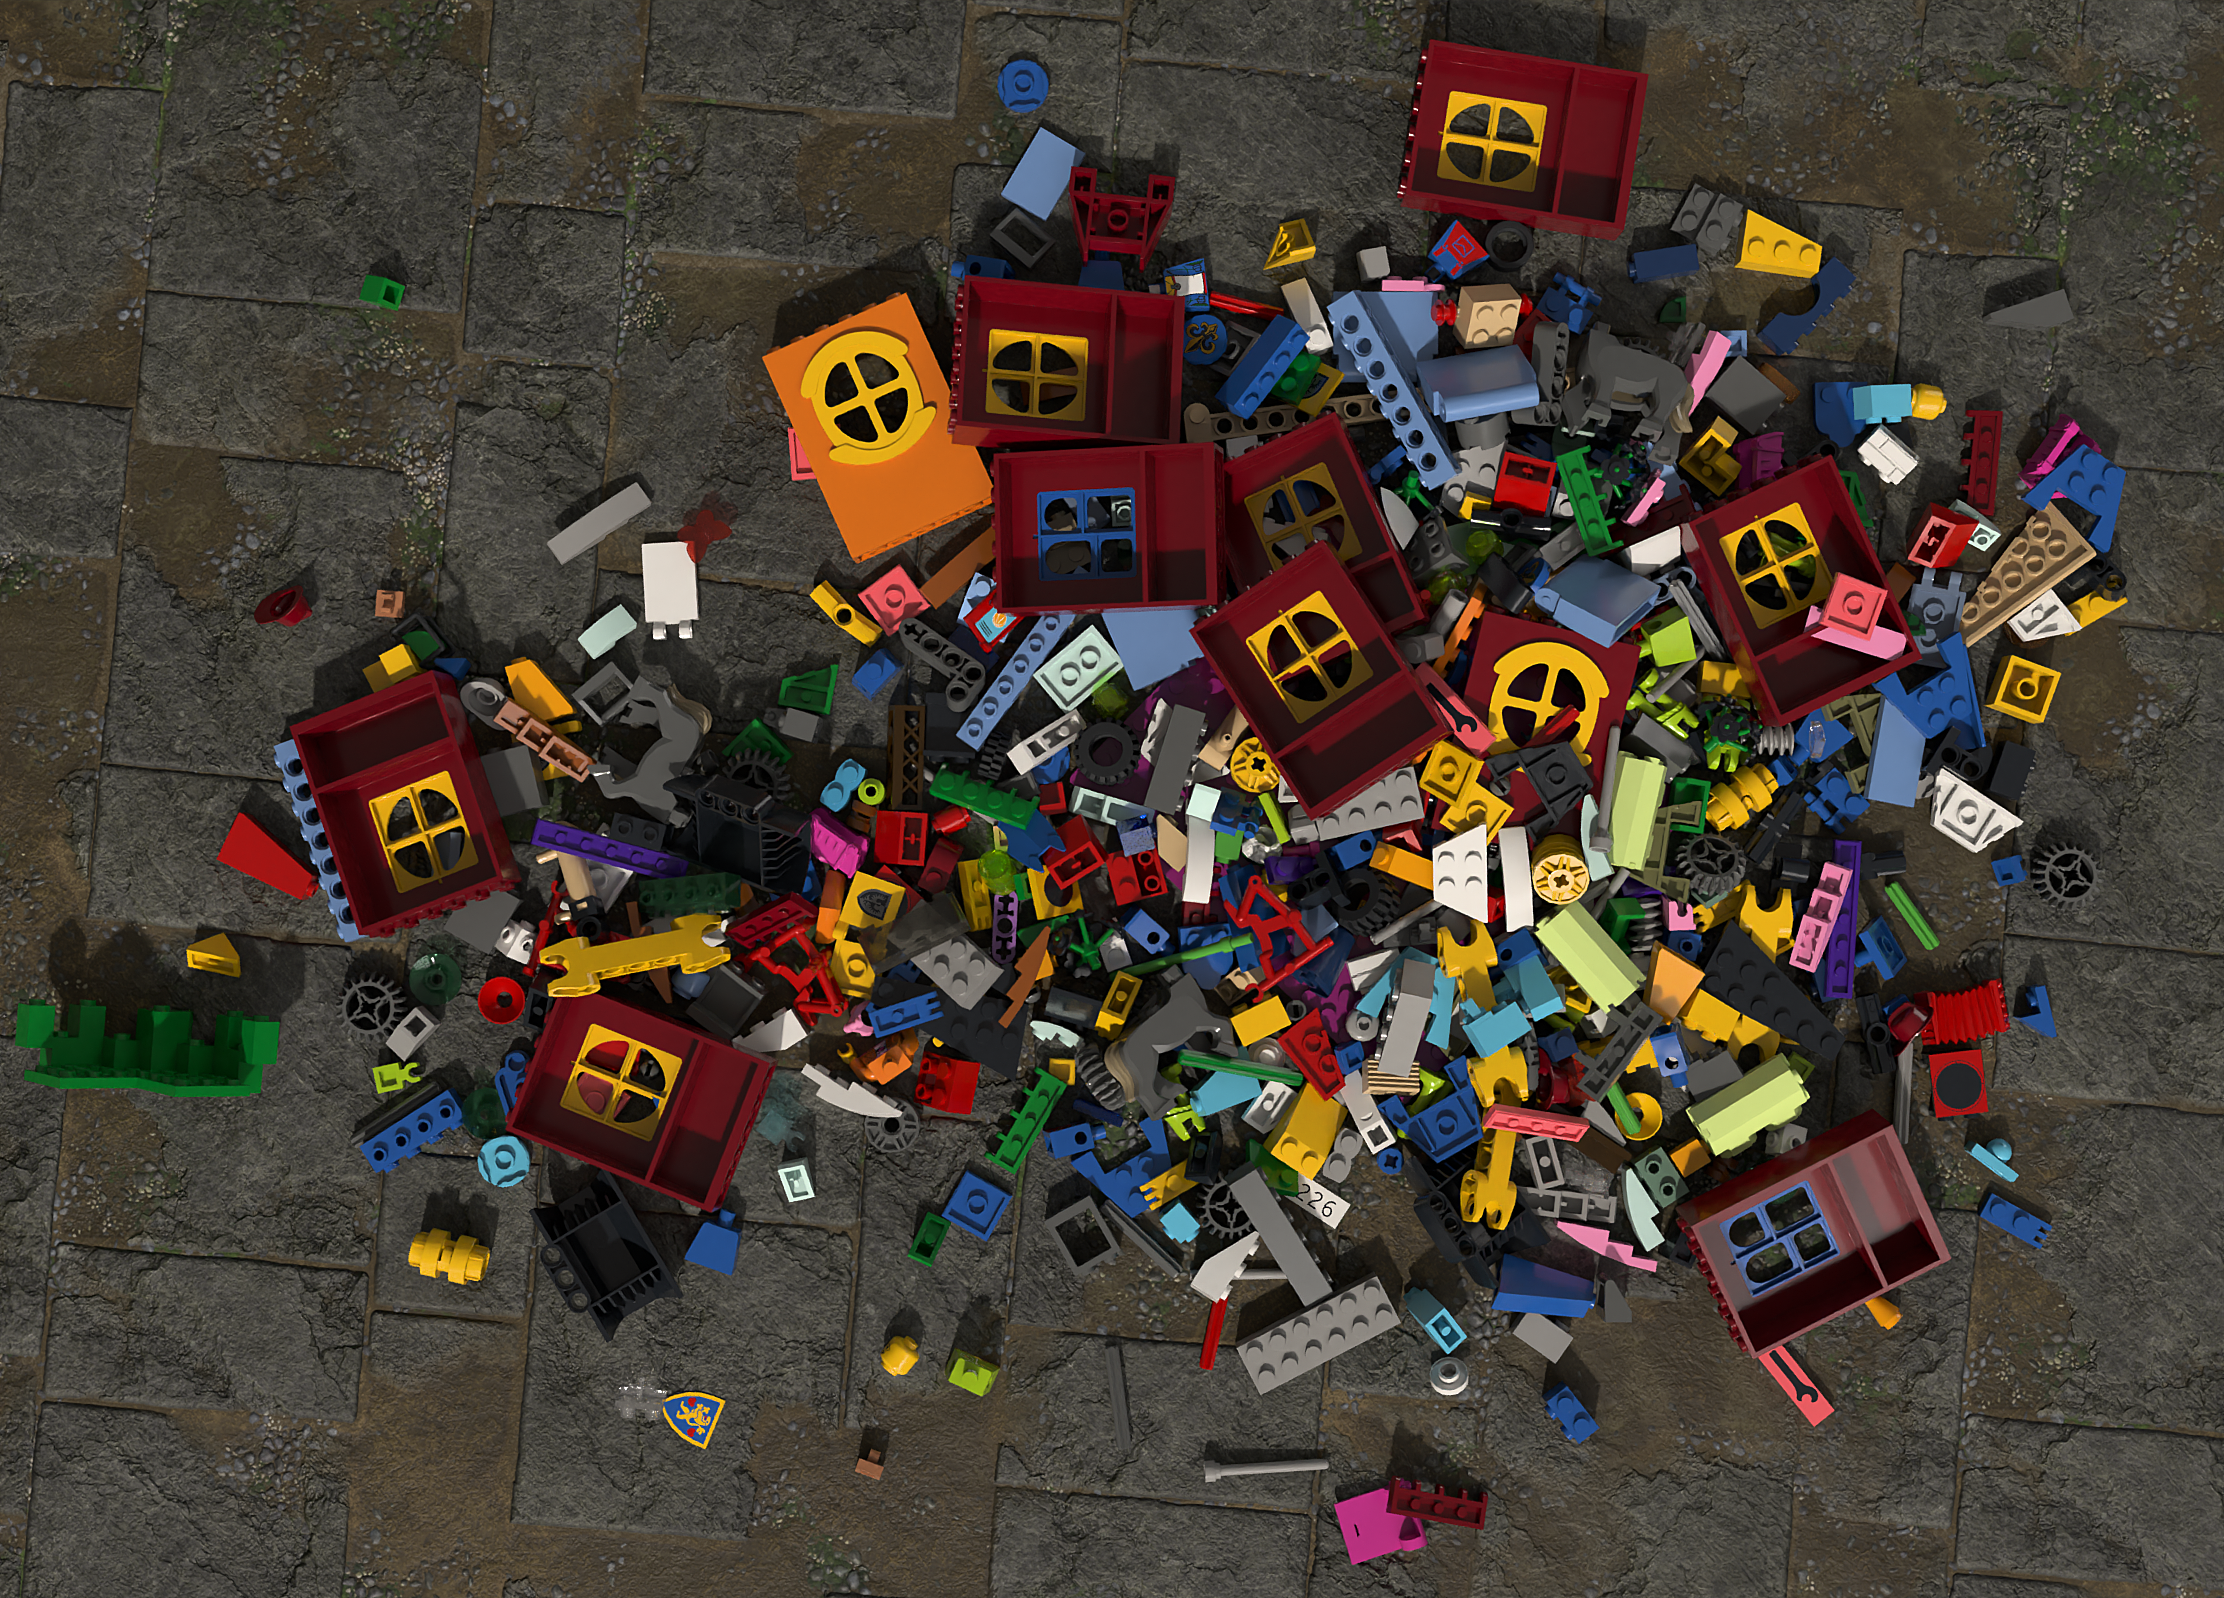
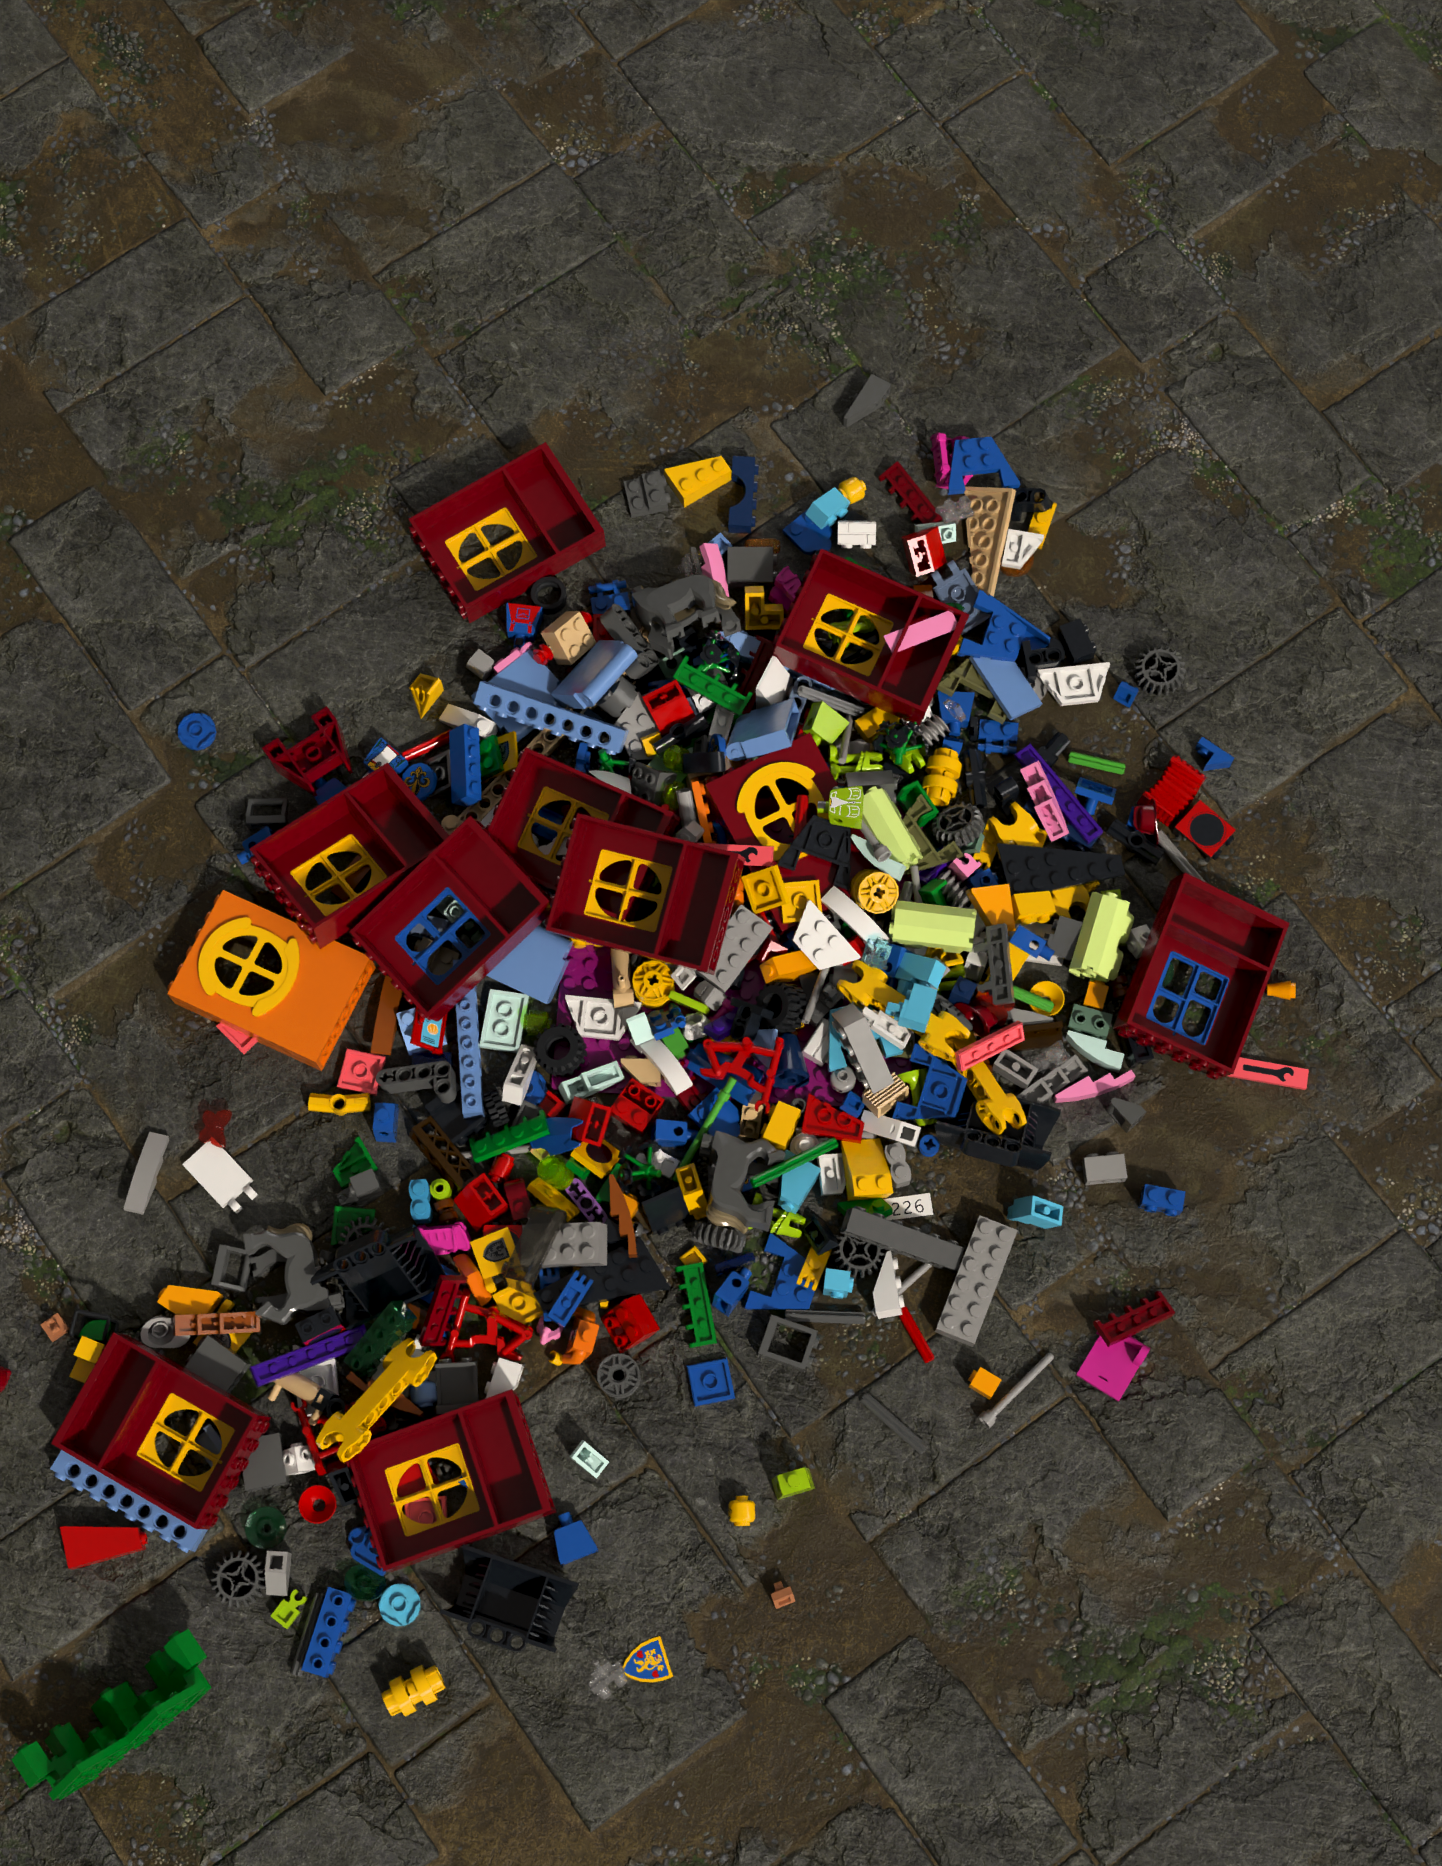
camera: 40 degrees left, 15 degrees down
yellow slope [186,932,241,977] -> none
blue slope [434,658,471,681] -> none
light aqua slope [578,604,637,659] -> none
clear light blue brick [756,1106,806,1152] -> none
white slope [801,1063,903,1117] -> none
green slope [907,1212,952,1267] -> none
medium blue tile [1001,127,1085,222] -> none
light aqua slope [1030,1019,1084,1048] -> none
clear blue brick [1115,814,1158,857] -> none
dark grey brick [1143,704,1209,815] -> none
blue torso [1324,829,1389,872] -> none
white plate [1430,1357,1469,1395] -> none
dark grey hinge [1489,776,1511,796] -> none
blue slope [1491,1253,1596,1318] -> none
bright pink hinge [1620,468,1666,527] -> none
dark blue brick [1626,244,1700,284] -> none
dark green tile [1658,296,1686,323] -> none
coral plate [1818,572,1888,641] -> none
medium azure tile [1964,1138,2019,1182] -> none
blue hinge [1977,1192,2053,1249] -> none
yellow brick [1984,655,2061,724] -> none
none -> lime torso [817,786,864,829]
none -> white hinge [860,1006,912,1050]
none -> clear light blue brick [861,937,892,970]
none -> clear hips [935,496,974,525]
none -> light orange brick [968,1367,1001,1400]

